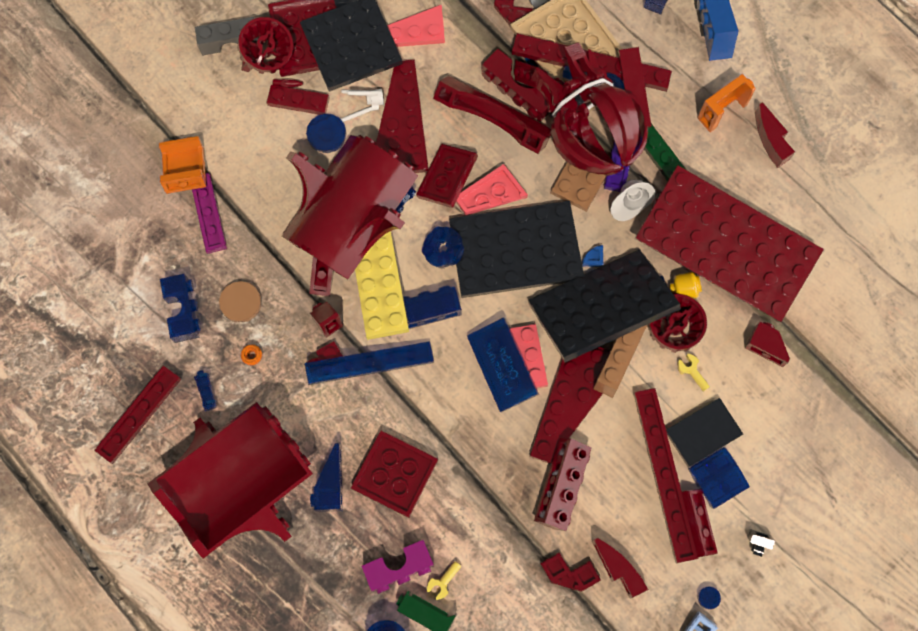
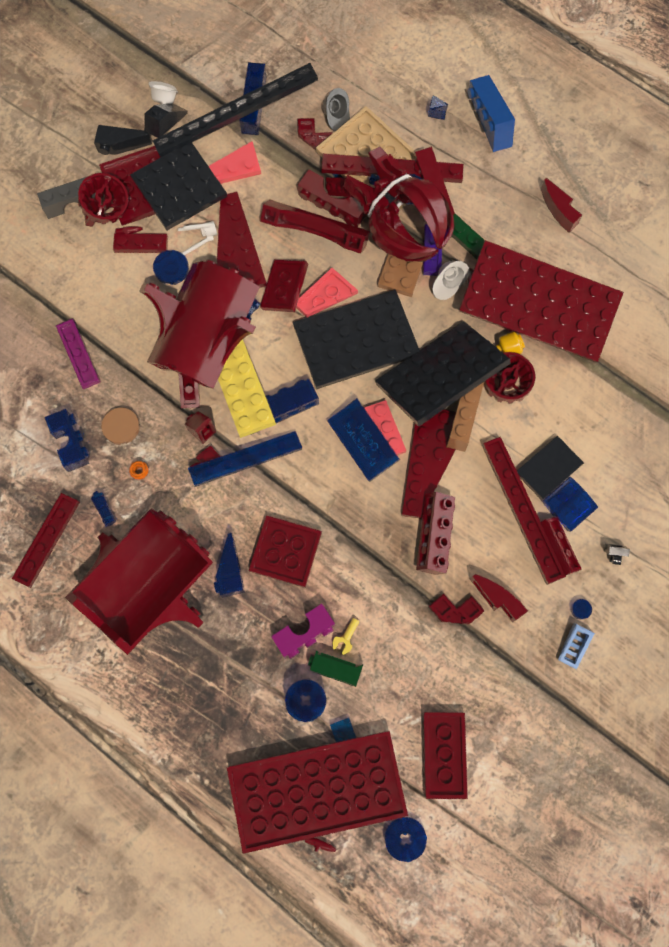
camera: 10 degrees left, 0 degrees up
orange panel [159,136,206,194] -> none
clear blue plate [422,226,464,269] -> none
blue tile [582,245,603,267] -> none
light yellow bar [677,354,710,392] -> none
orange panel [698,74,755,133] -> none
dark red slope [745,322,790,367] -> none

